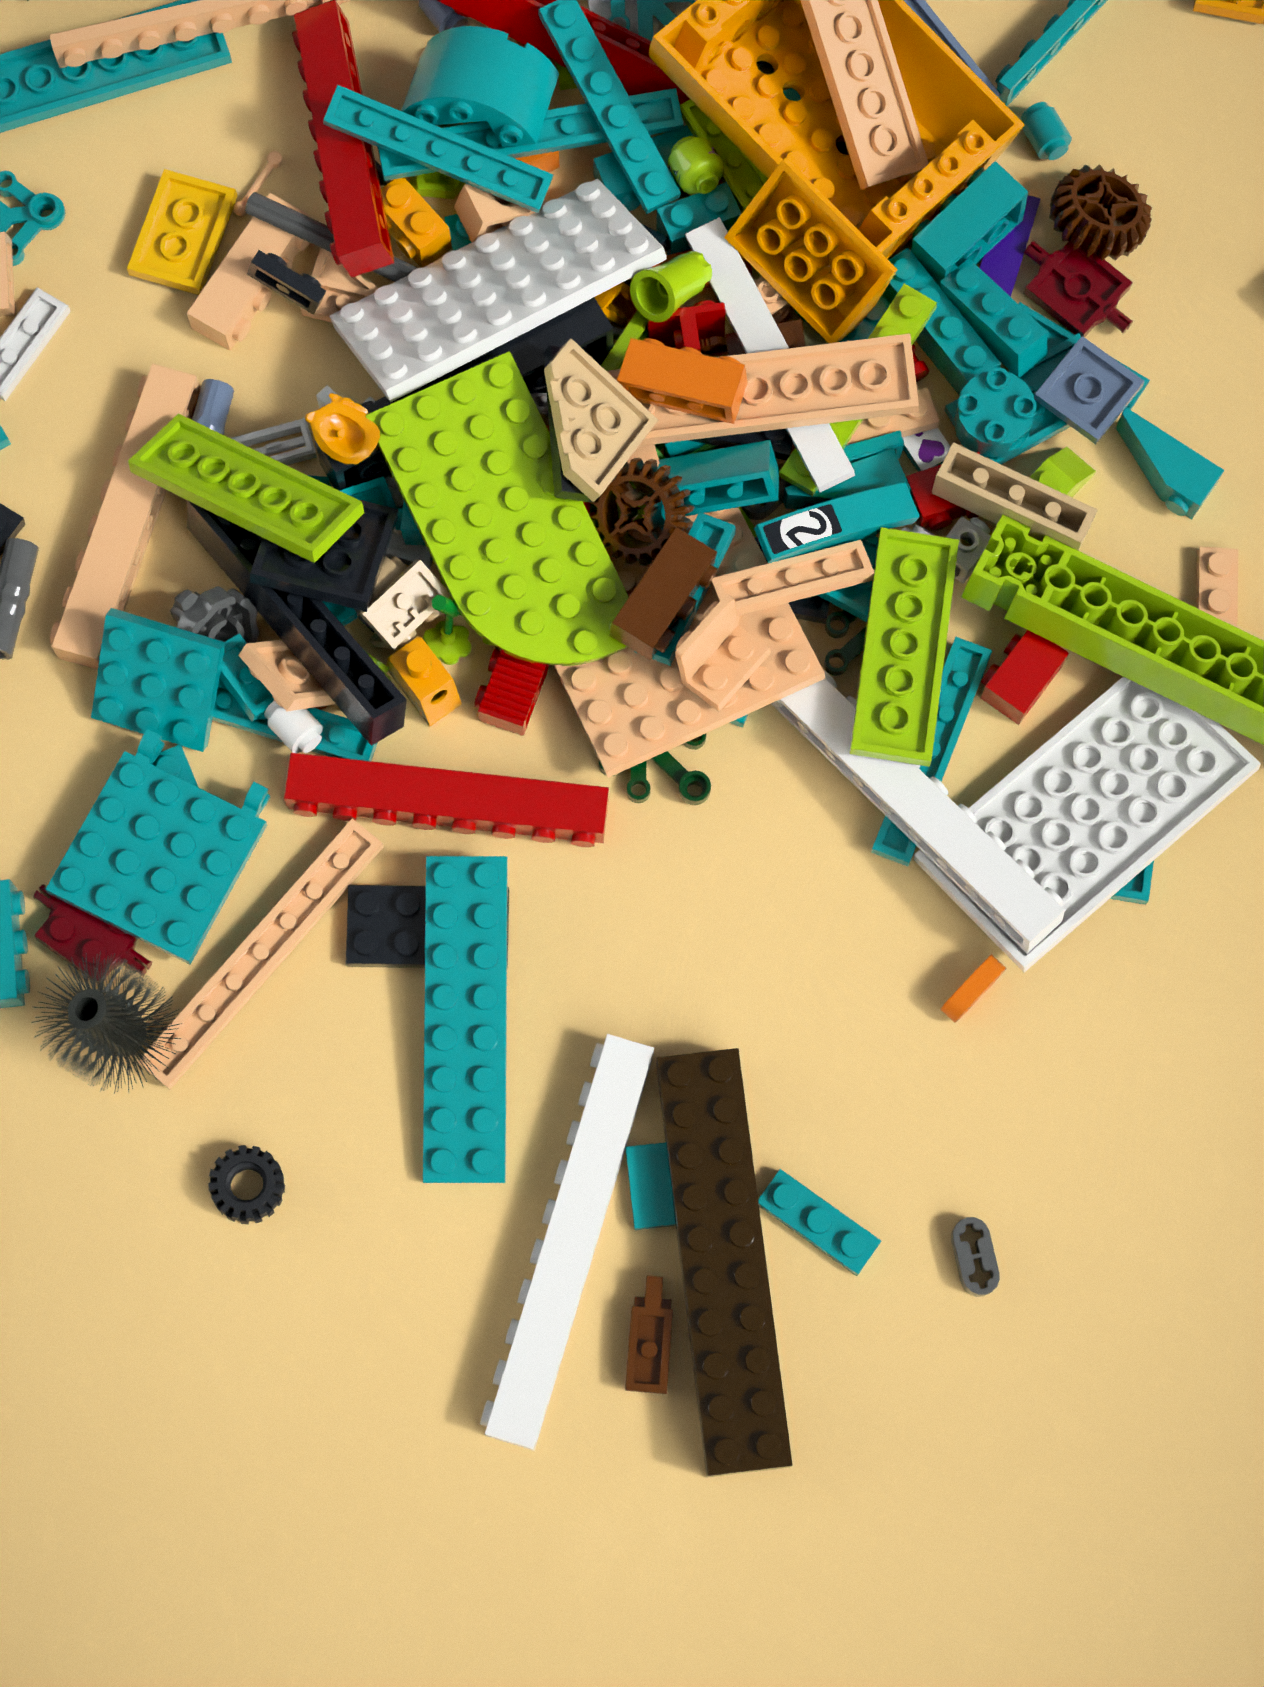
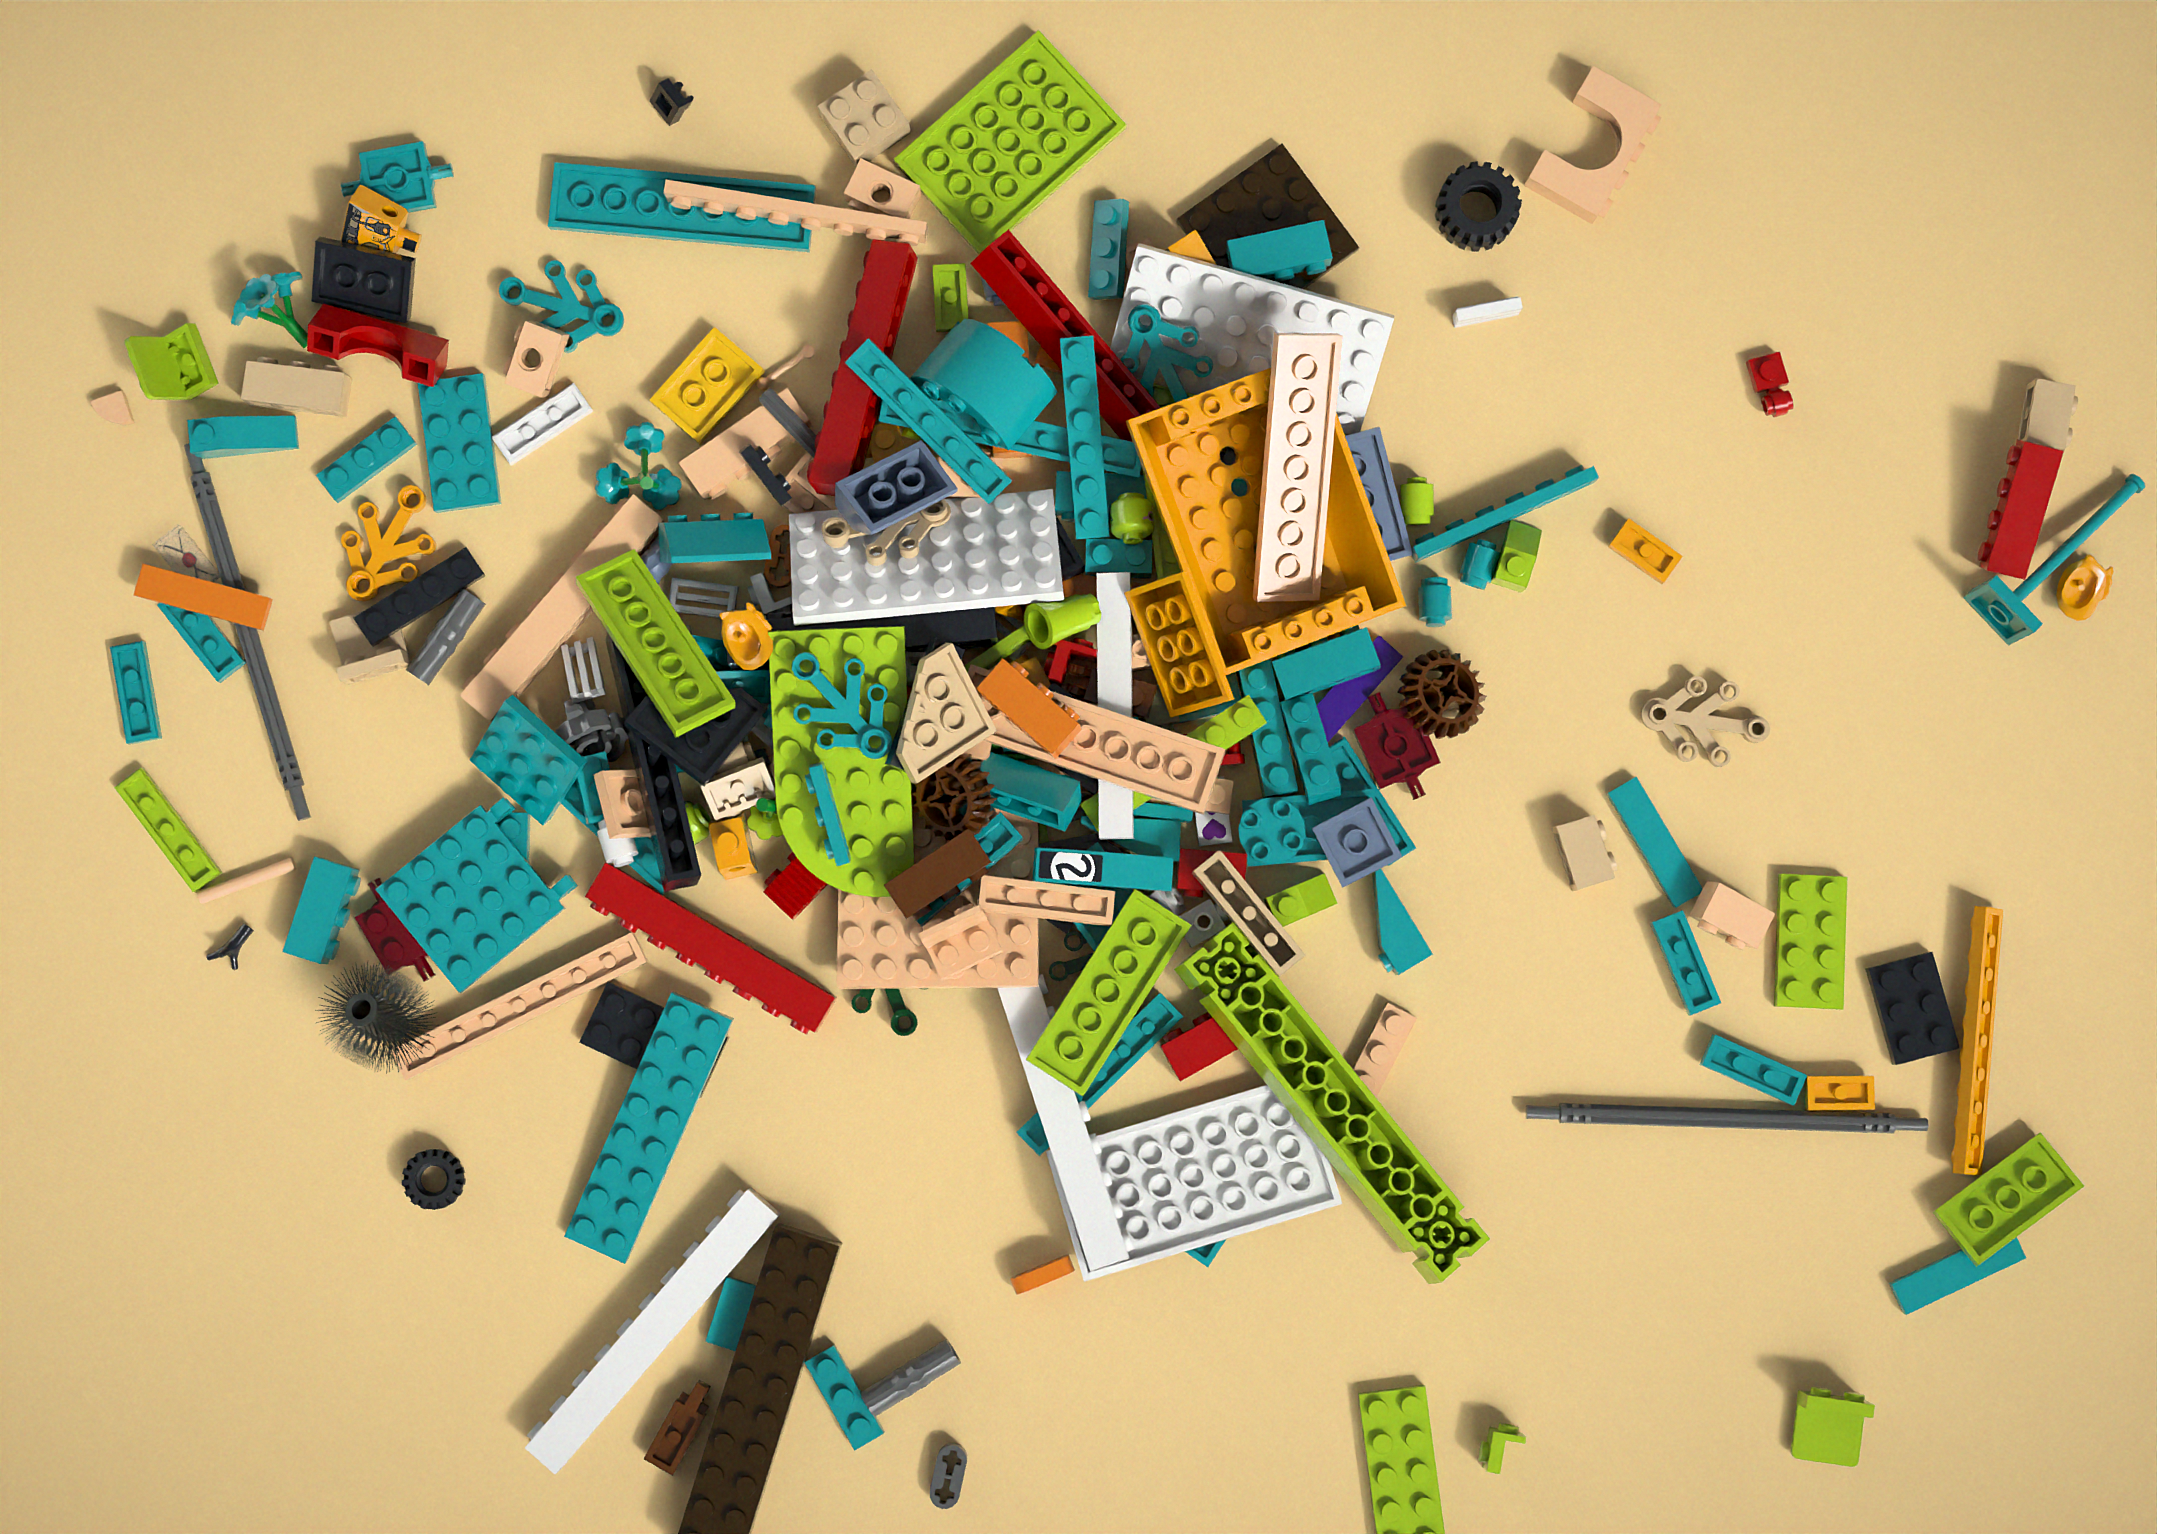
camera: 25 degrees right, 10 degrees up
none -> white tile [561,637,606,703]
none -> teal plant [595,422,682,510]
none -> teal slope [658,513,771,563]
none -> orange beam [764,525,792,588]
none -> teal plant [792,652,892,759]
none -> teal plate [805,761,851,866]
none -> tan plant [822,499,951,566]
none -> sand blue slope [835,440,958,535]
none -> dark grey axle [860,1339,961,1417]
none -> lime plate [933,263,969,332]
none -> lime brick [1400,477,1434,525]
none -> teal brick [1459,539,1501,590]
none -> lime slope [1491,520,1542,593]

